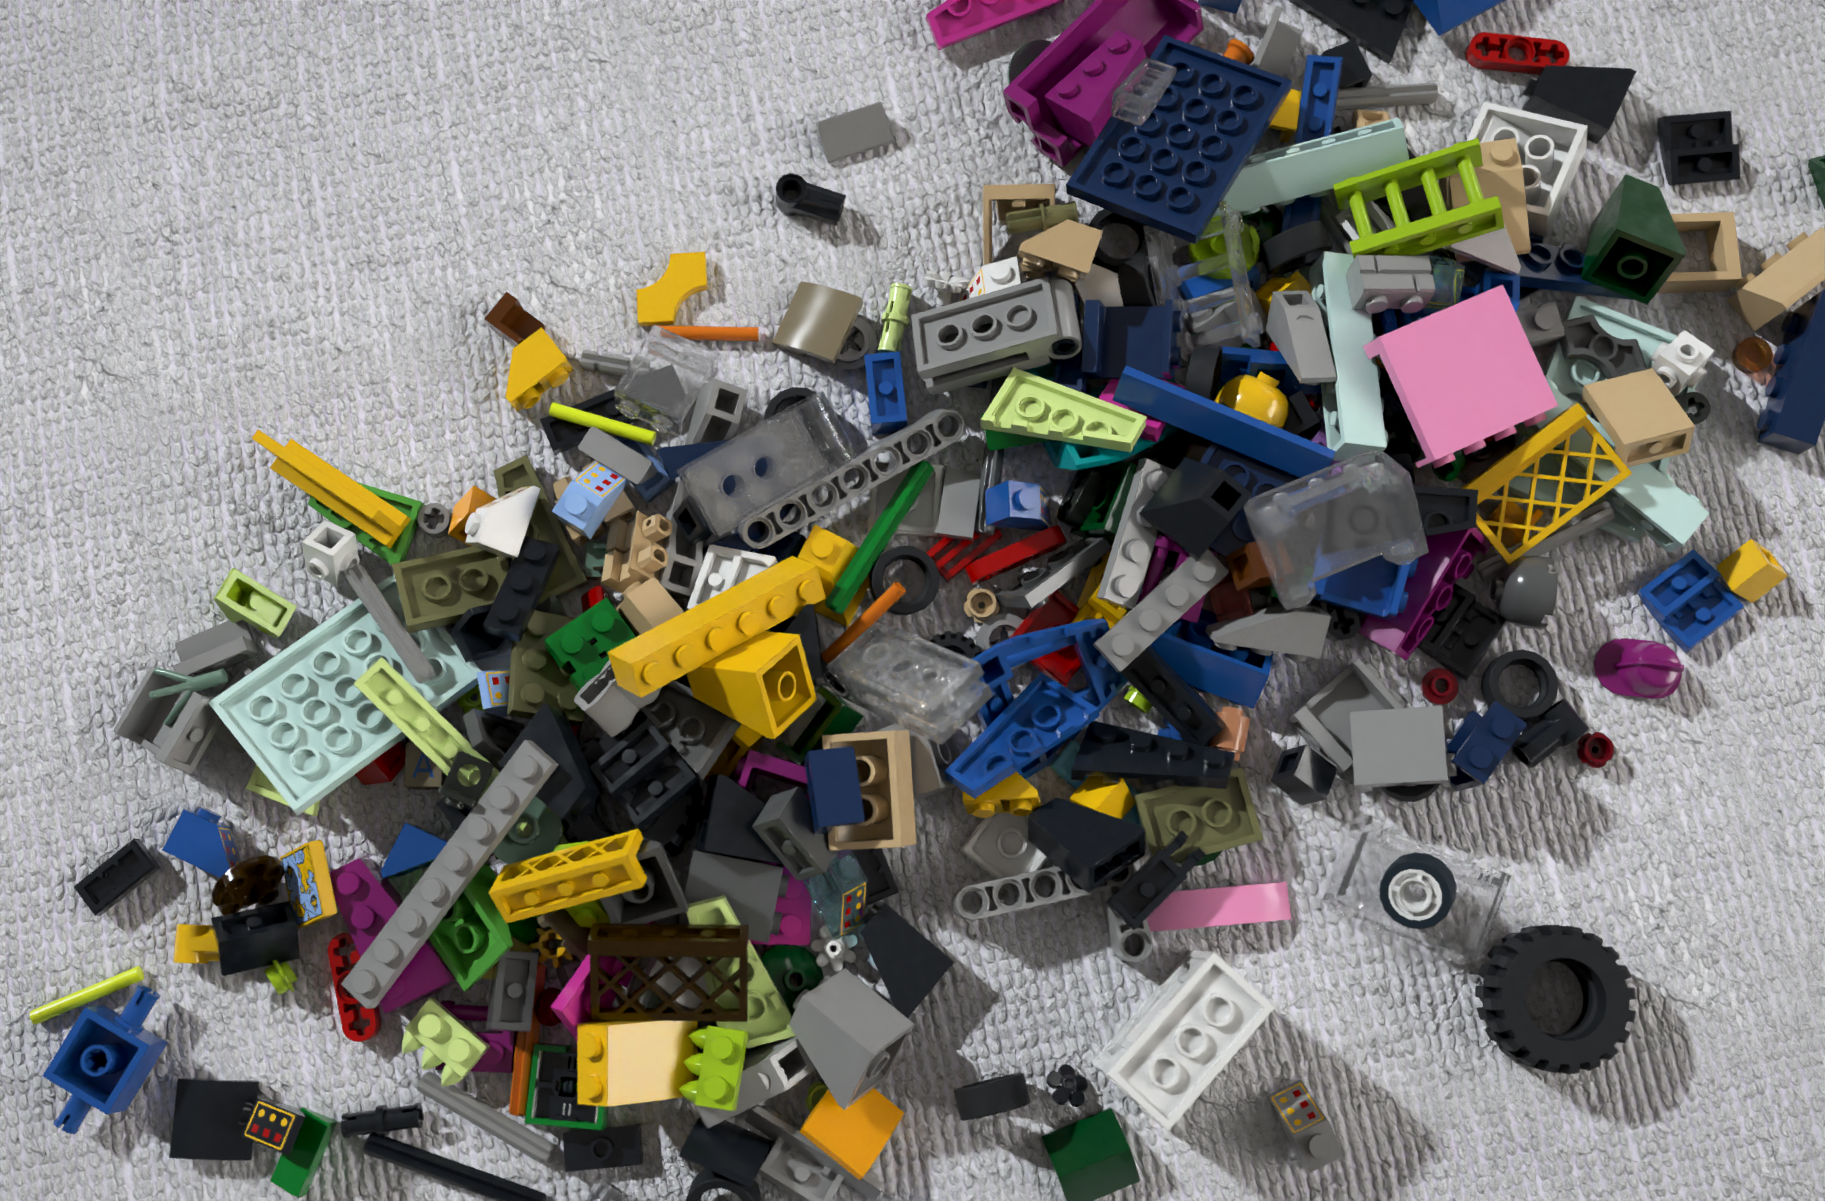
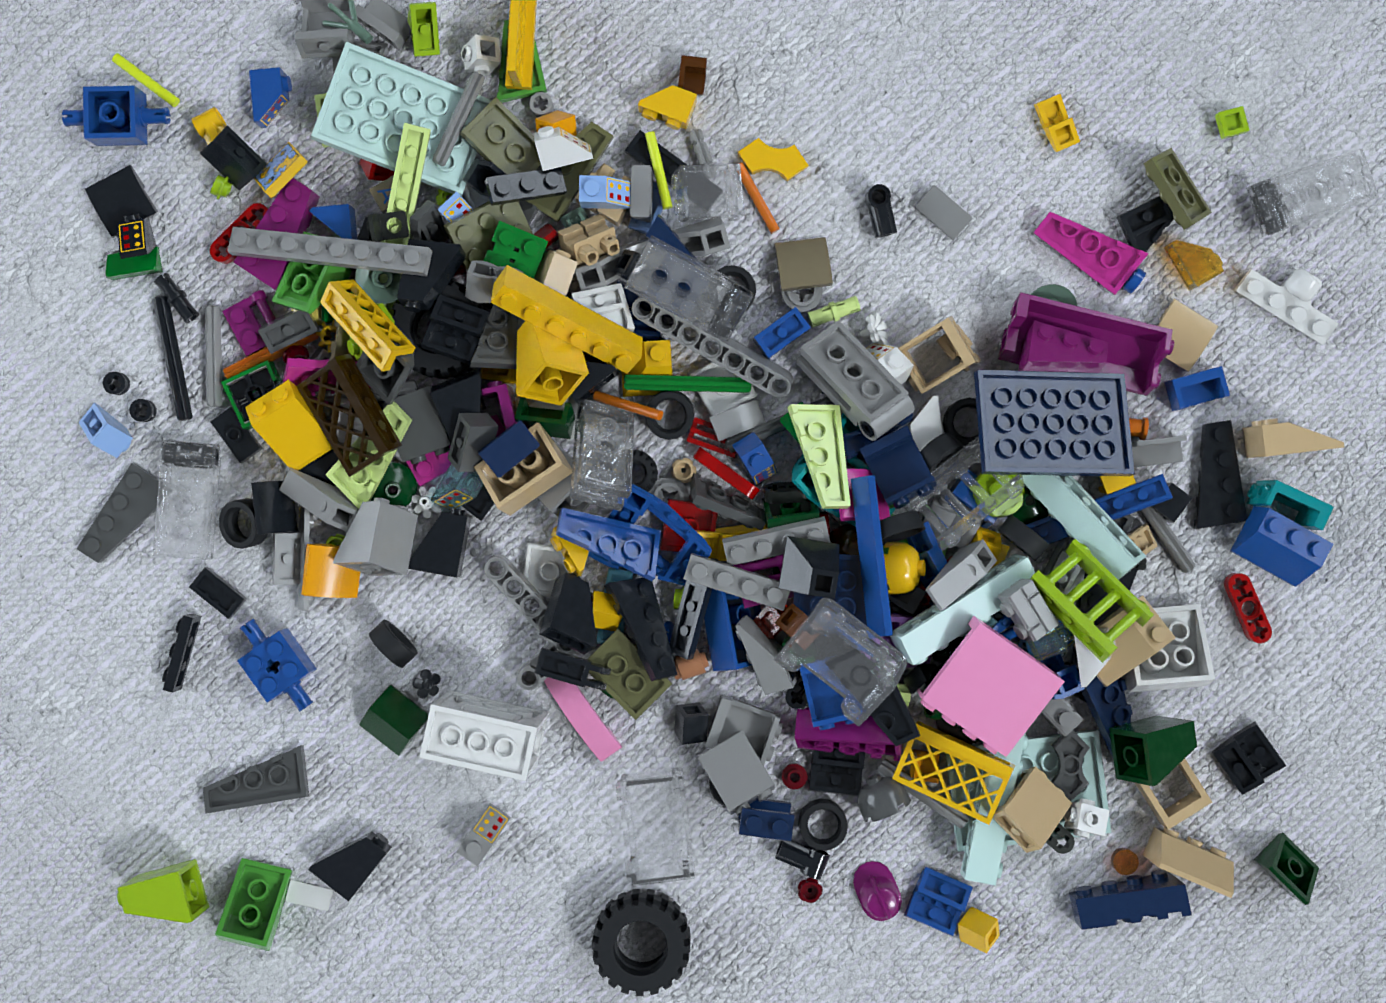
camera: 65 degrees right, 10 degrees up
black plate [74,838,161,916] -> none
dark brown dish [211,855,284,915] -> none
yellowish green plate [402,998,490,1087] -> none
lime plate [679,1025,749,1111] -> none
olive axle [1006,201,1079,234] -> none
tan slope [1017,219,1103,283] -> none
clear slope [1111,58,1177,126] -> none
wheel [1379,852,1457,929] -> none
black slope [1521,65,1636,144] -> none

